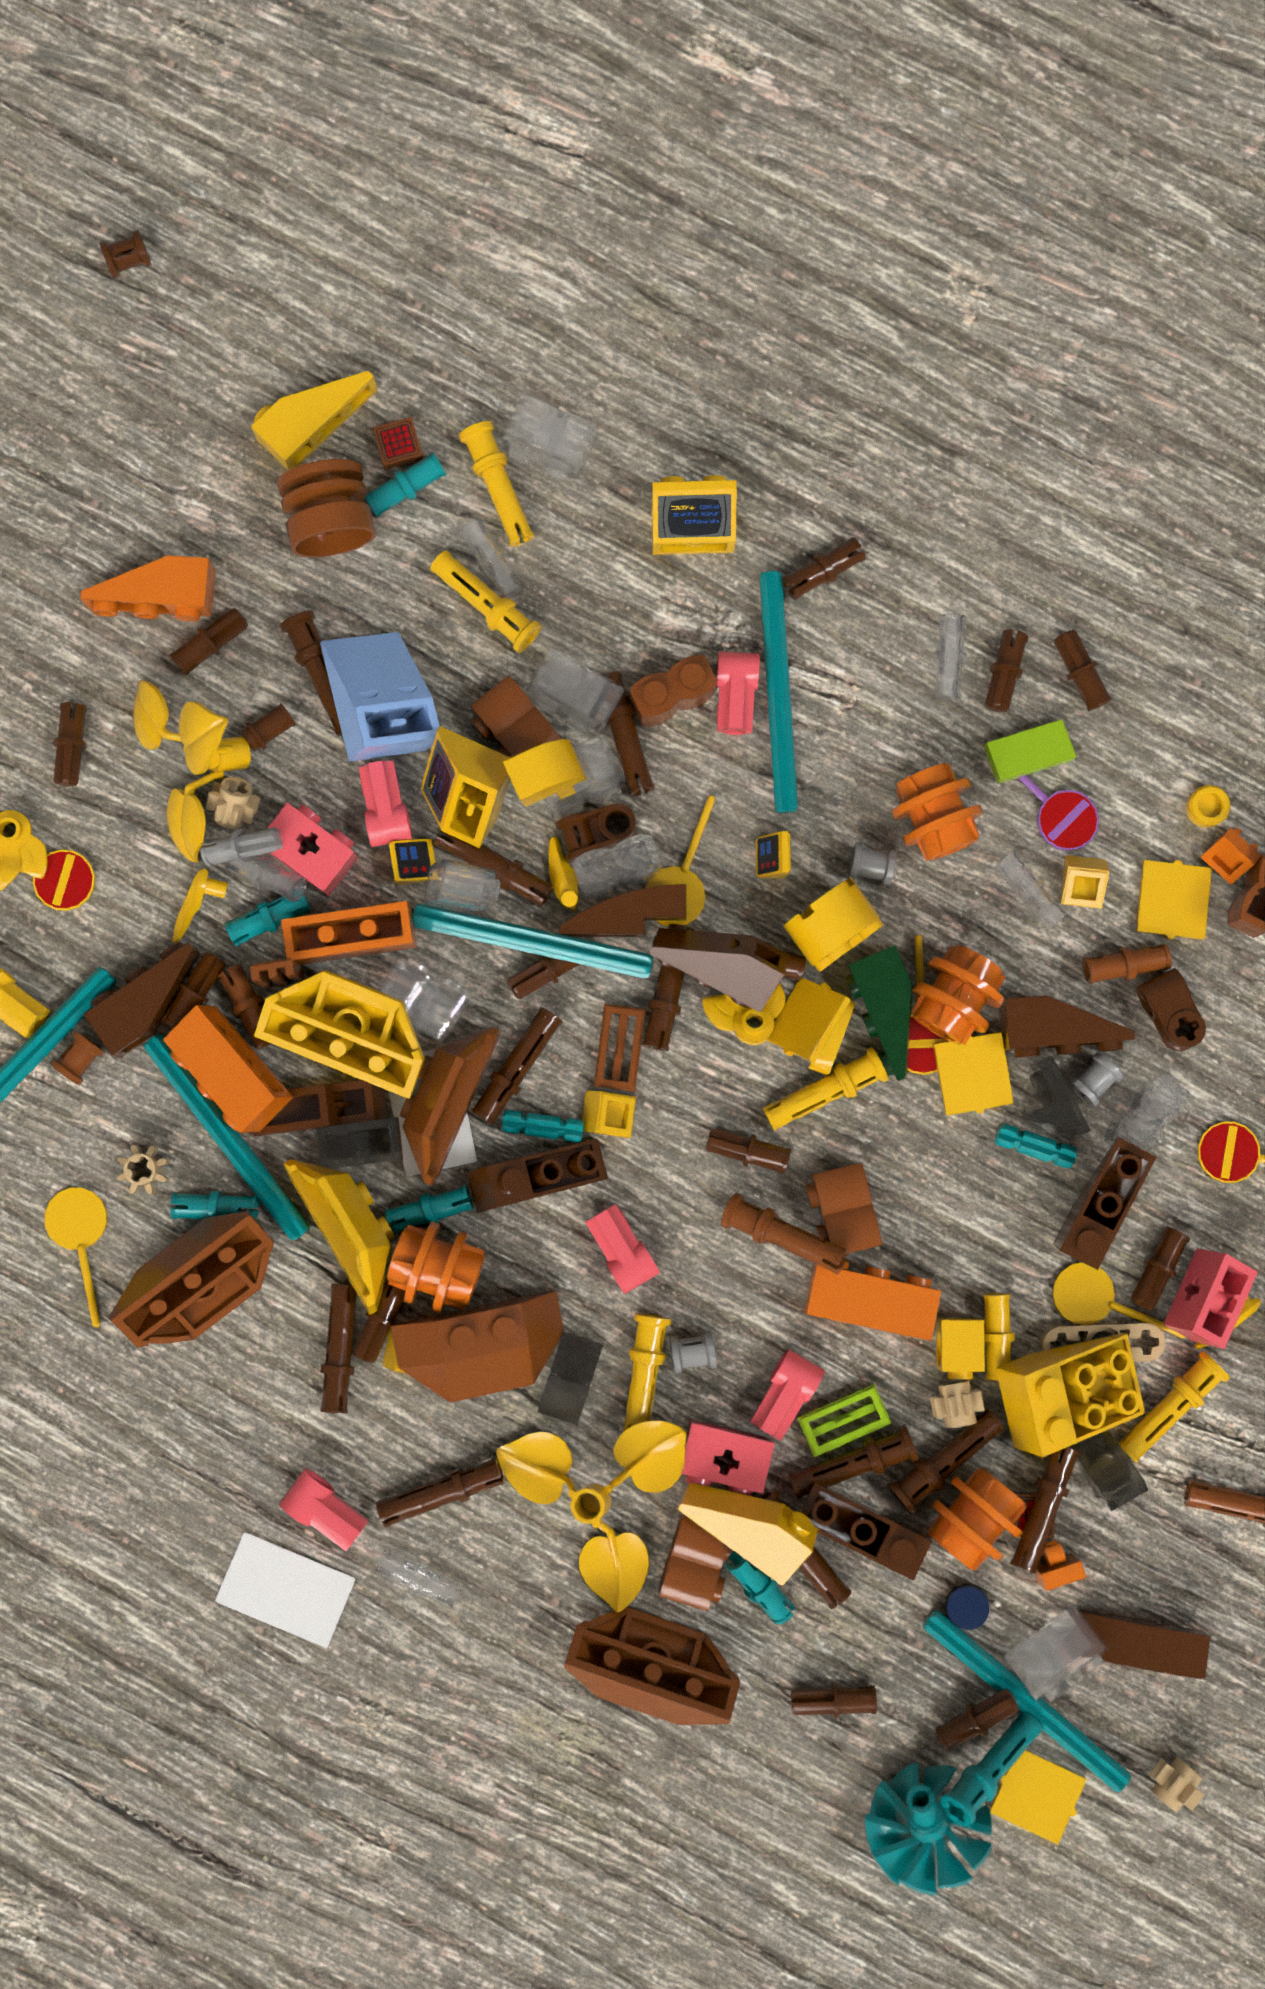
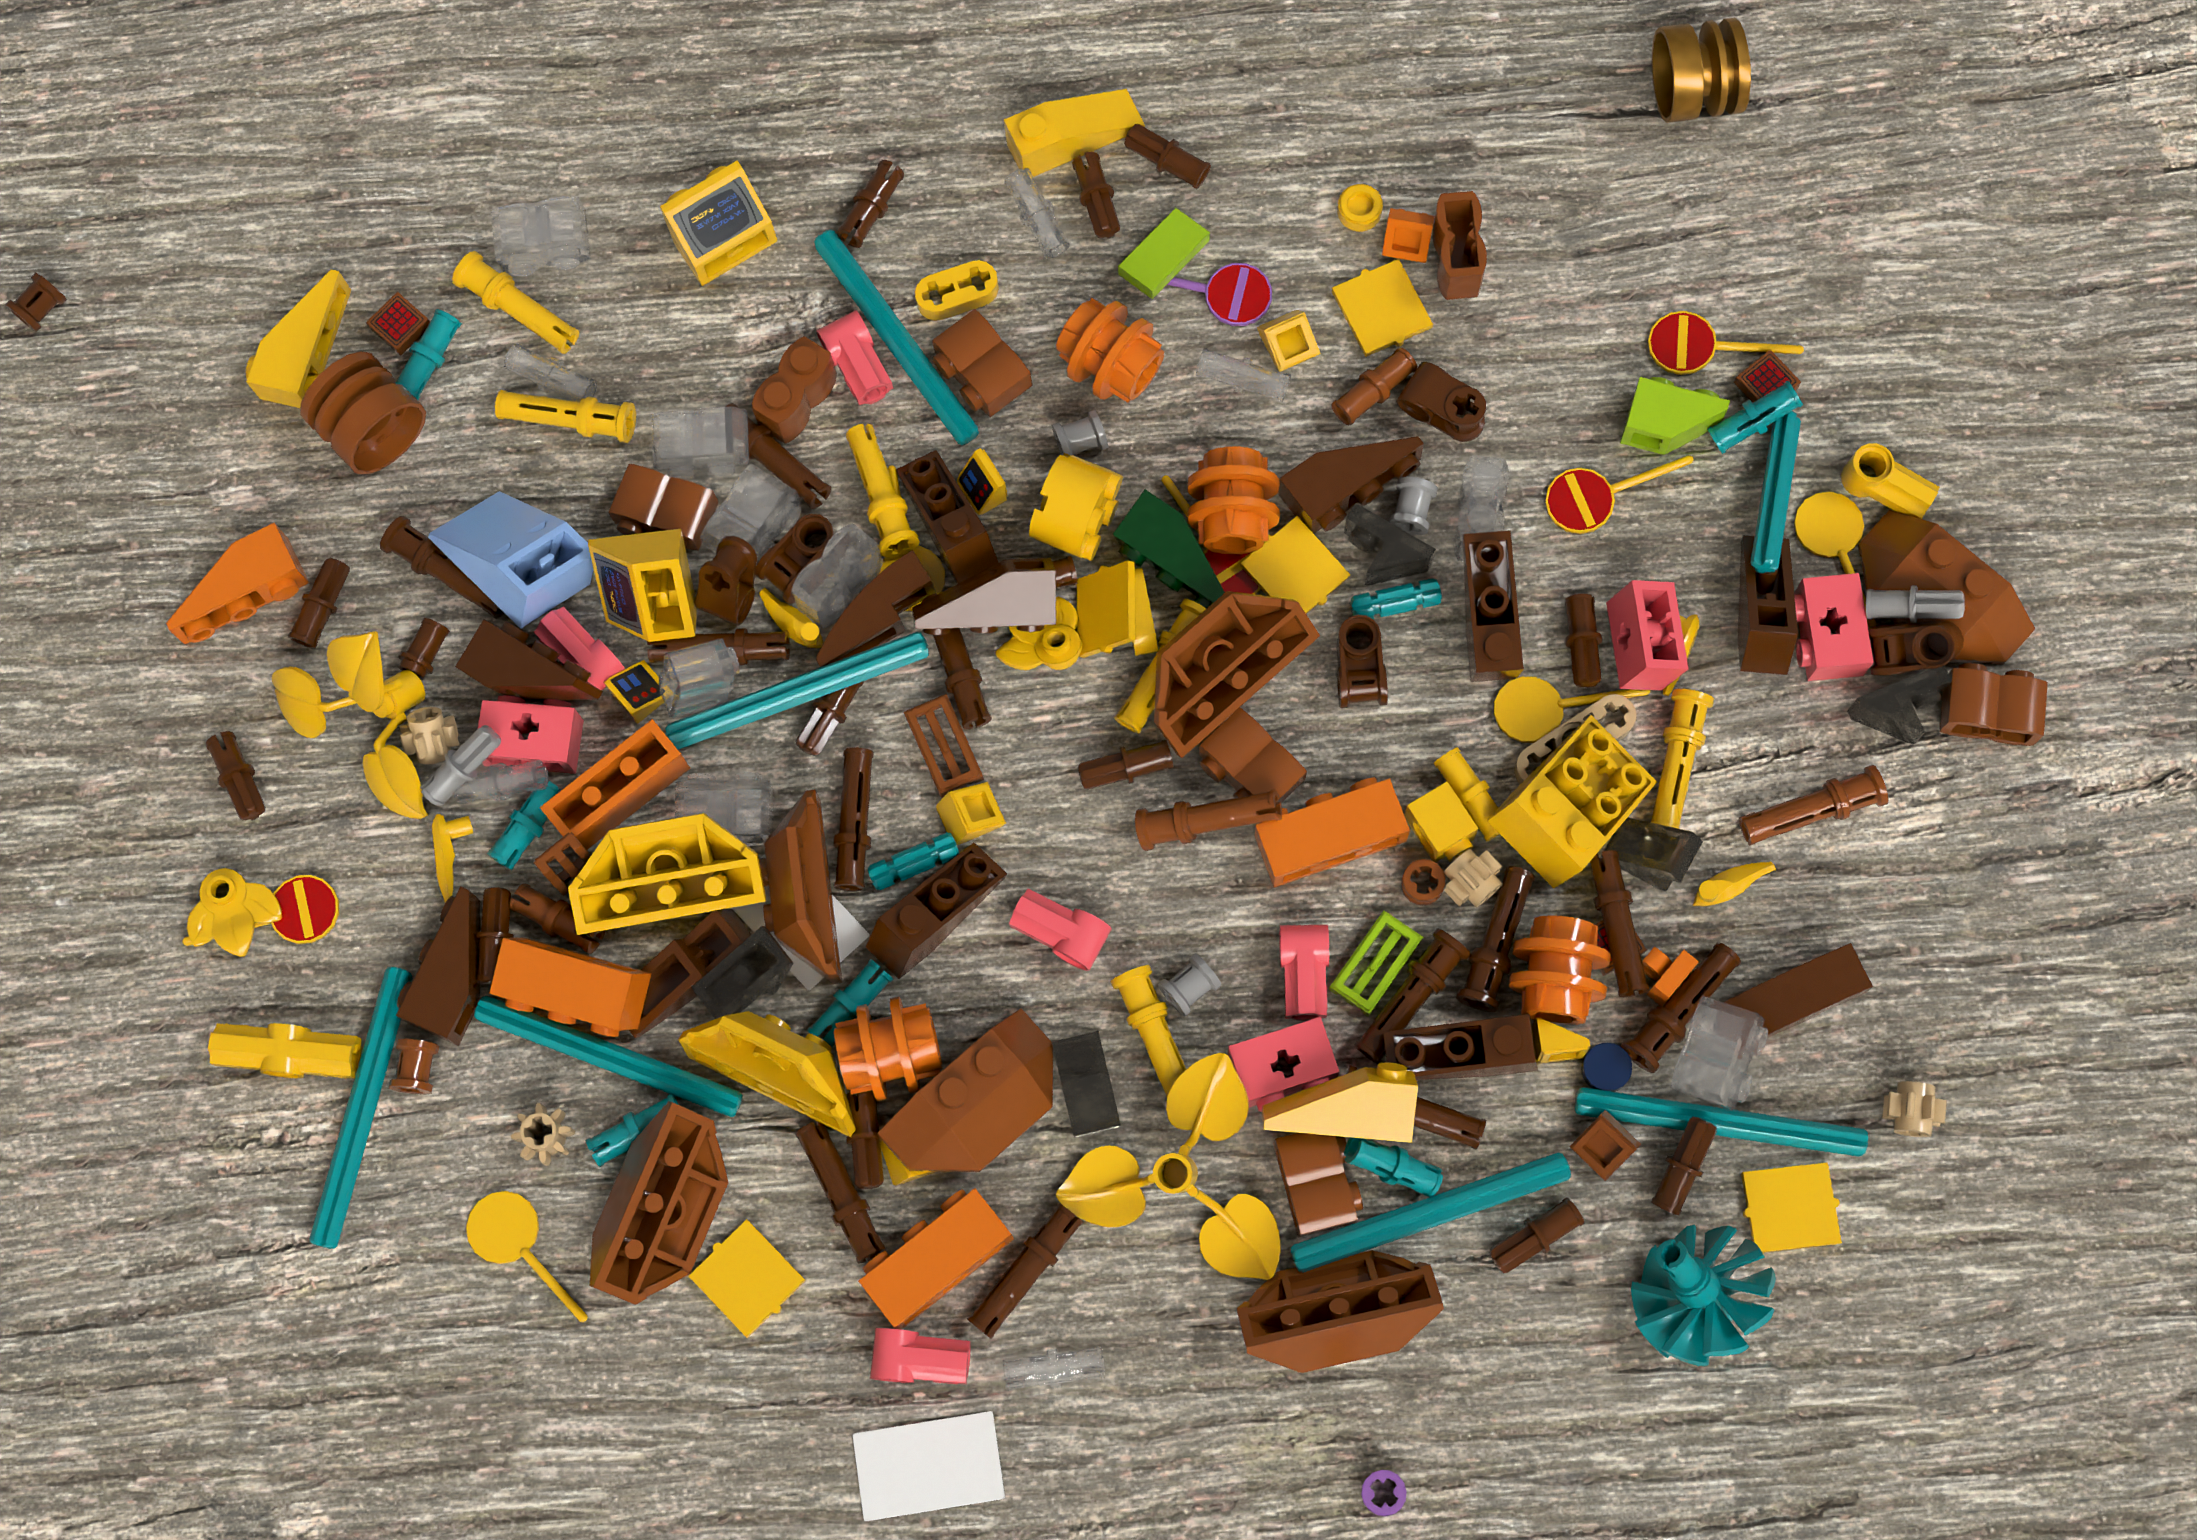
camera: 20 degrees left, 10 degrees down
yellow brick [503,739,587,807] -> none
teal pin [939,1712,1042,1828] -> none
none -> reddish brown slope [455,619,603,700]
none -> yellow piece [689,1219,806,1338]
none -> reddish brown piece [695,536,757,626]
none -> yellow pin [846,424,920,558]
none -> orange brick [858,1188,1014,1330]
none -> reddish brown slope [896,450,999,584]
none -> yellow beam [915,260,999,321]
none -> dark orange brick [932,309,1033,417]
none -> yellow slope [1004,89,1145,181]
none -> dark orange wedge [1154,591,1320,758]
none -> teal axle [1291,1153,1571,1273]
none -> reddish brown piece [1336,615,1388,708]
none -> medium lavender bush [1361,1470,1407,1516]
none -> dark orange bush [1401,859,1446,906]
none -> yellow slope [1532,1018,1590,1063]
none -> dark orange tile [1569,1110,1641,1181]
none -> reddish brown pin [1621,942,1741,1073]
none -> yellow bar [1693,862,1776,906]

